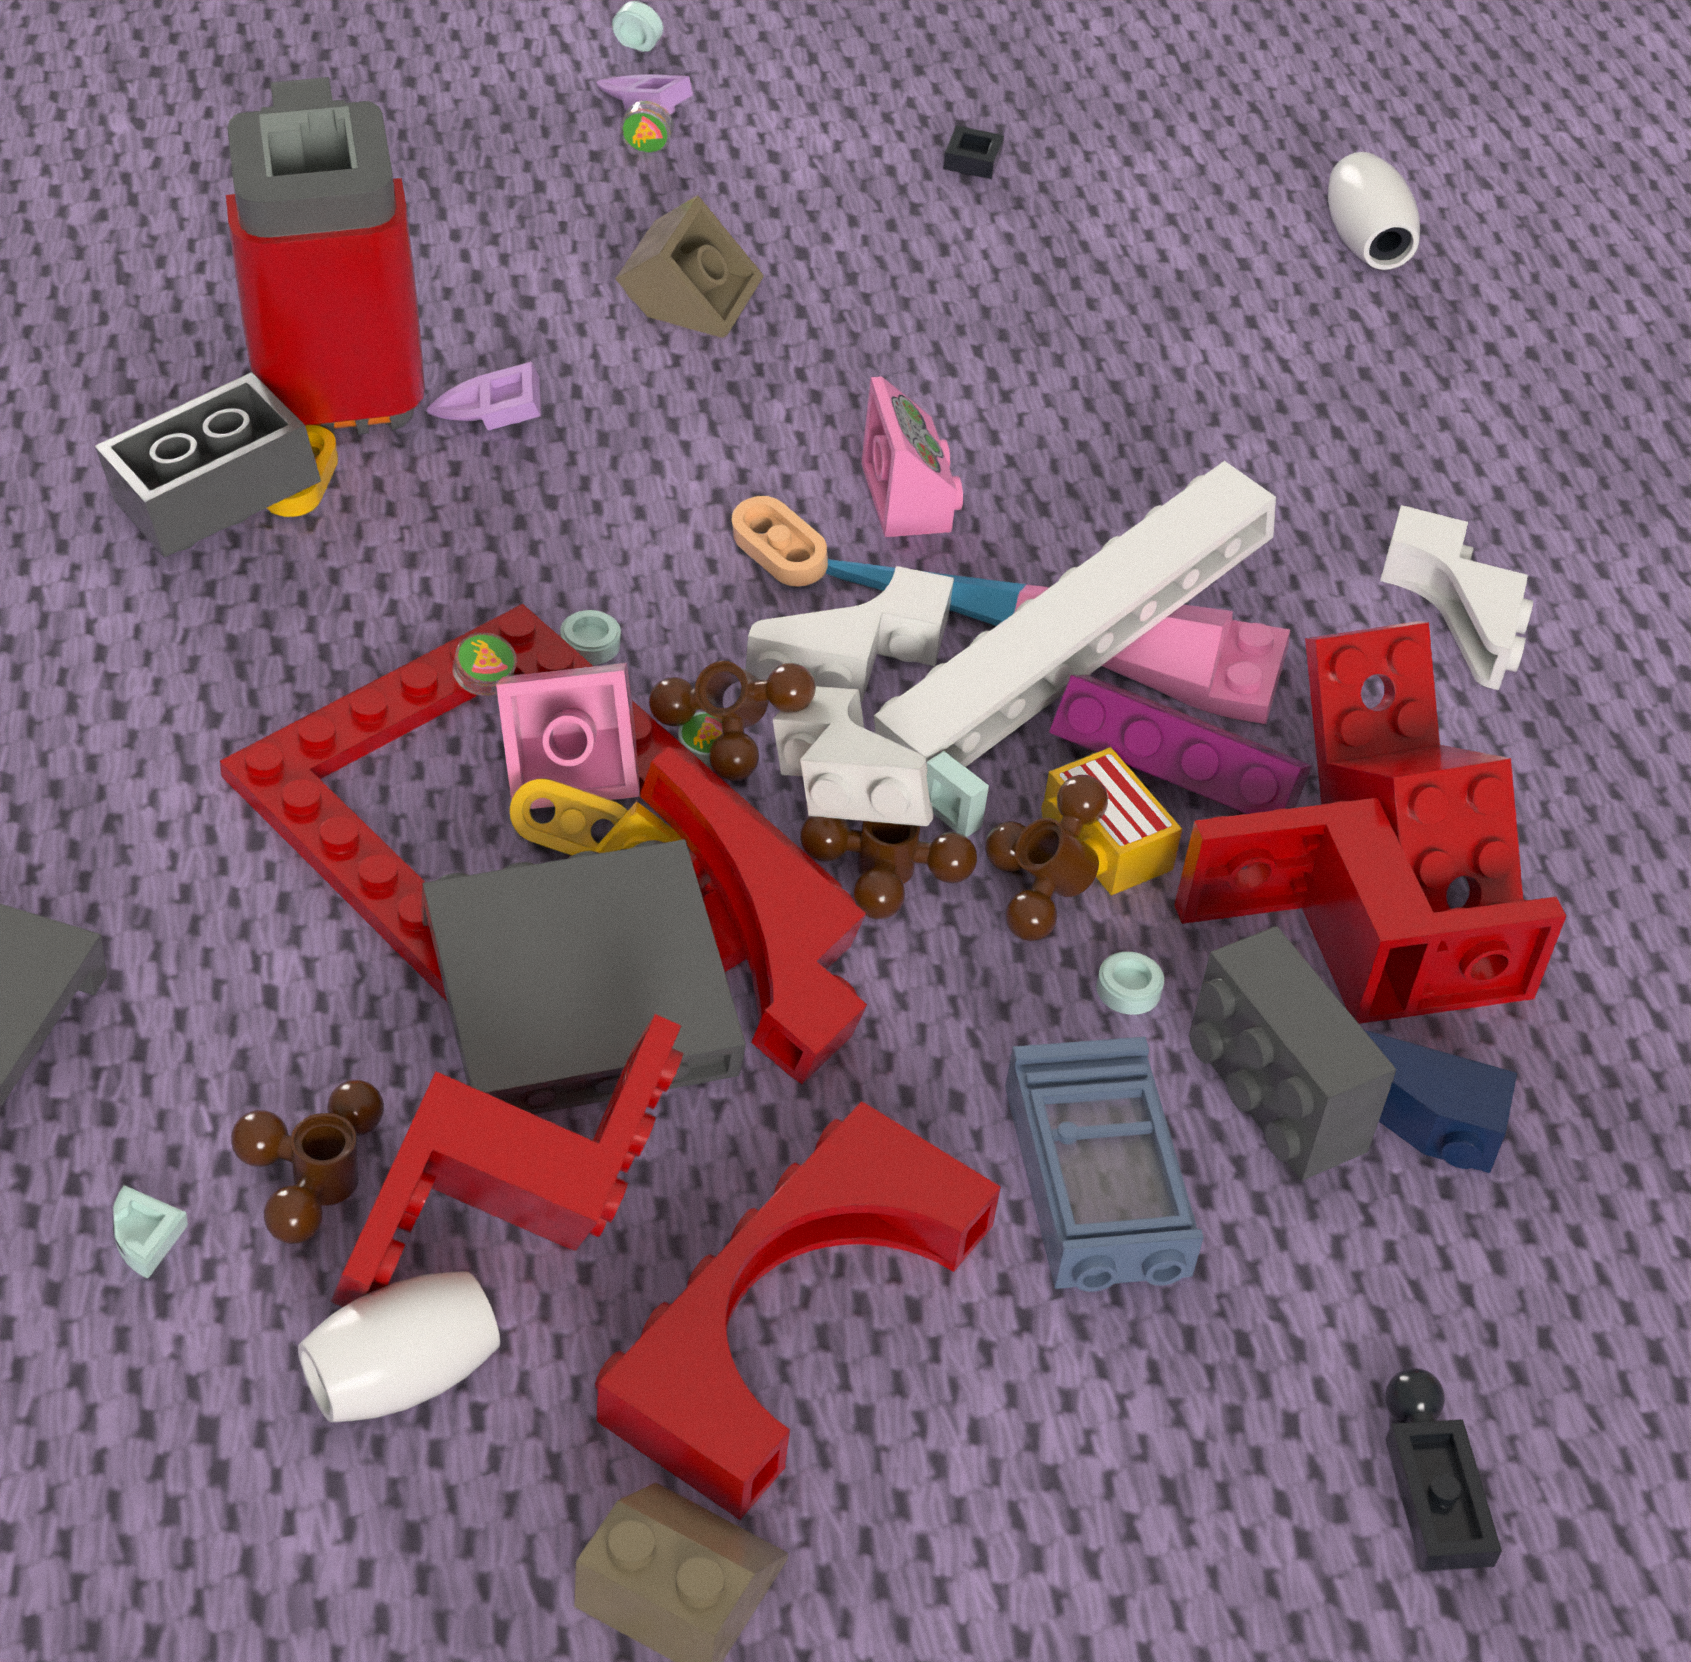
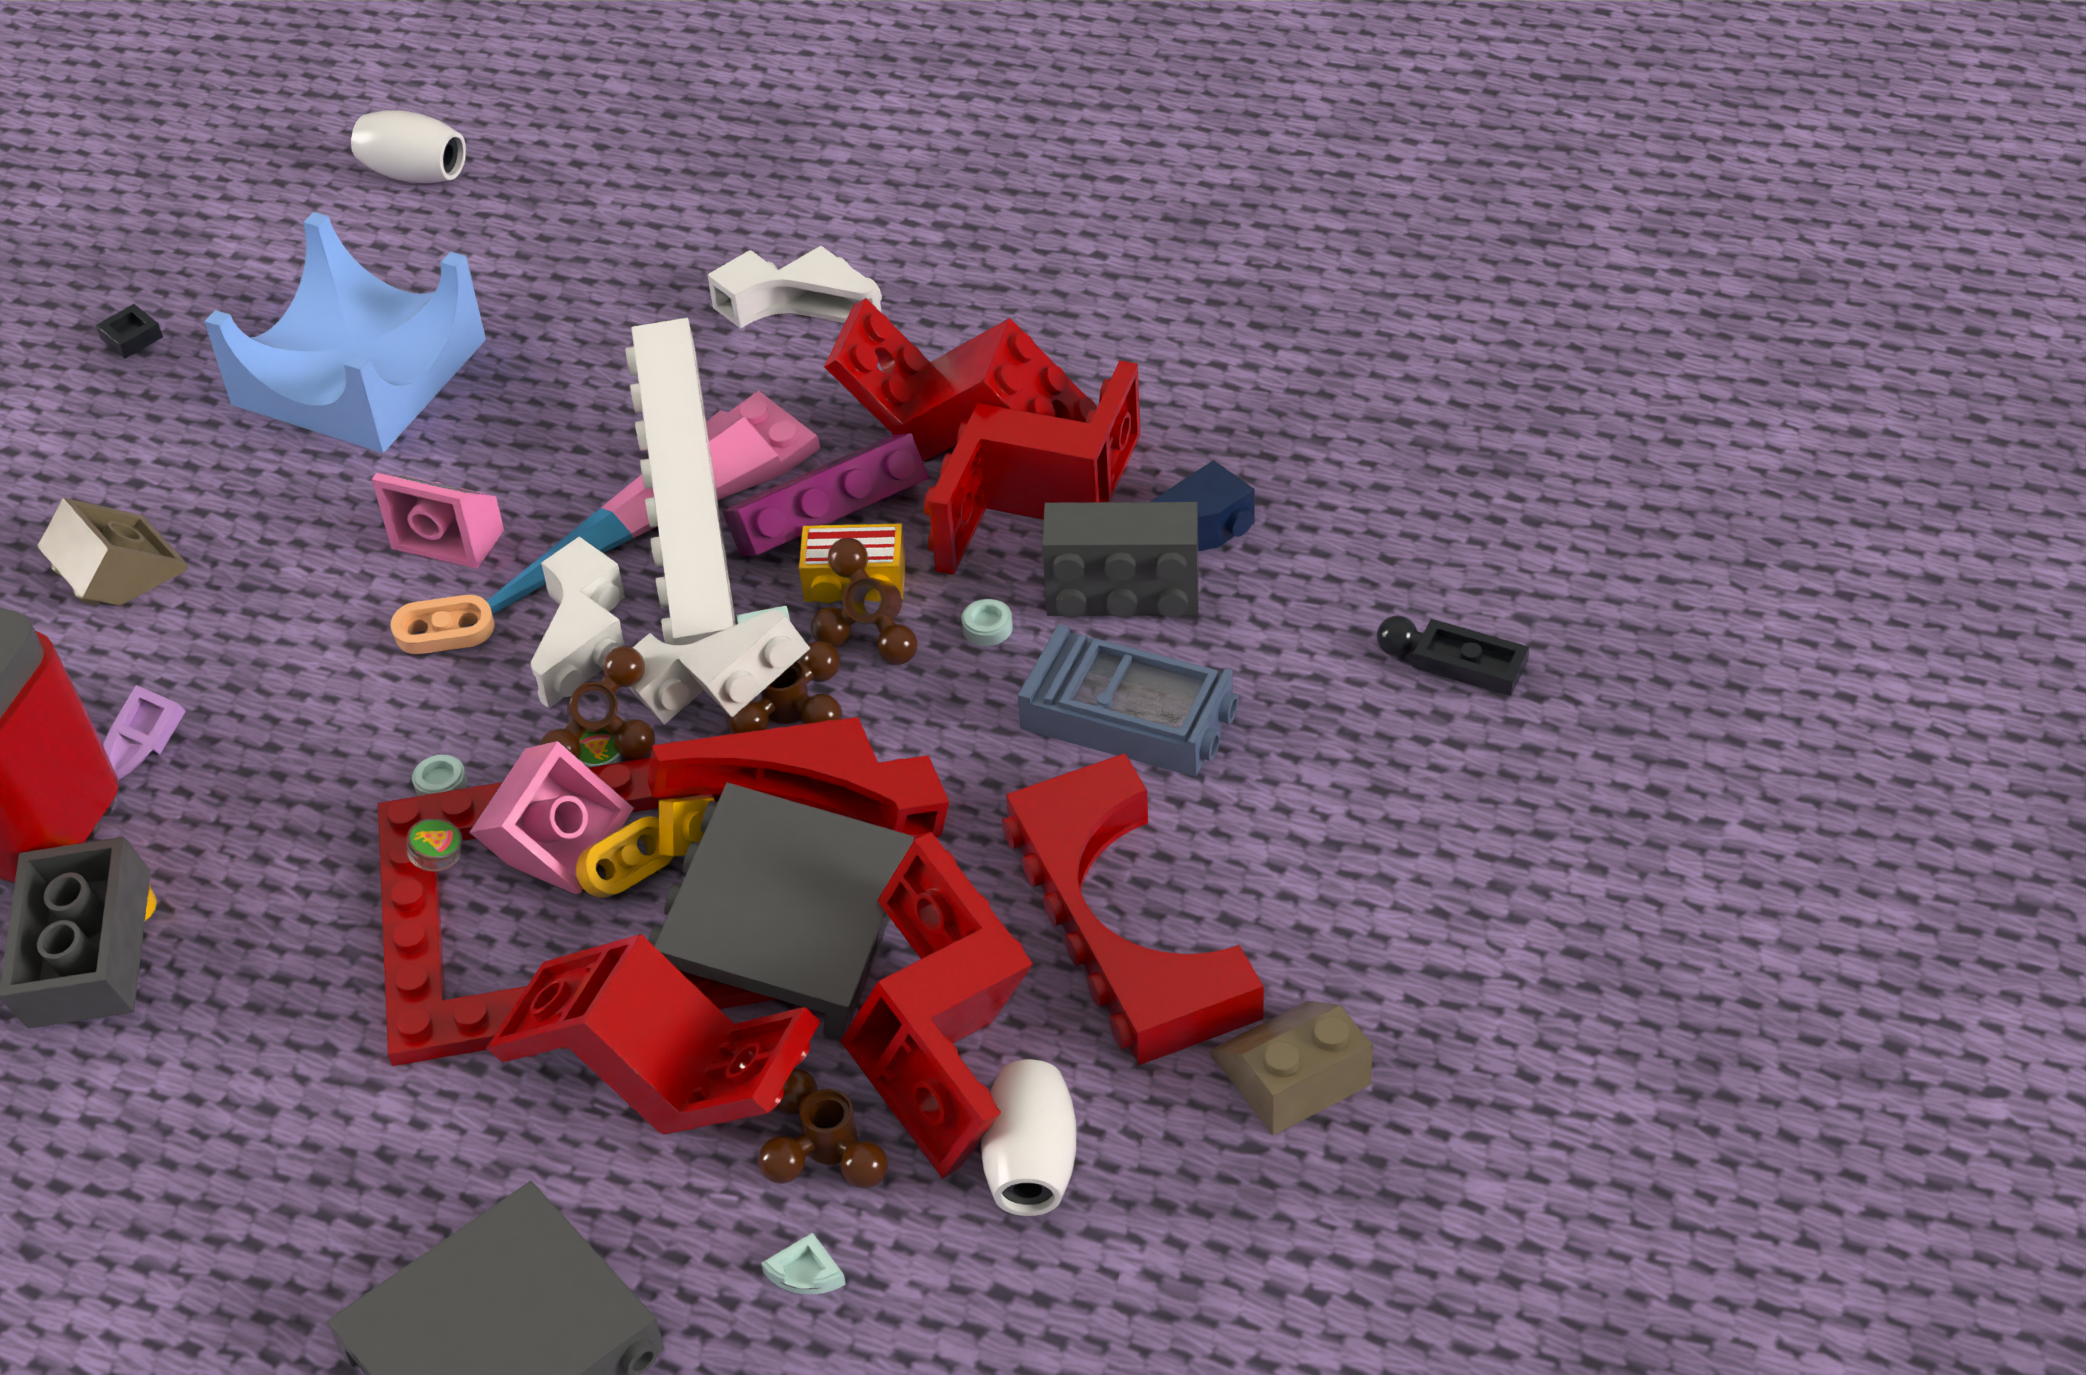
camera: 50 degrees left, 0 degrees up
none -> light blue piece [204,212,486,453]
none -> red bracket [487,934,821,1135]

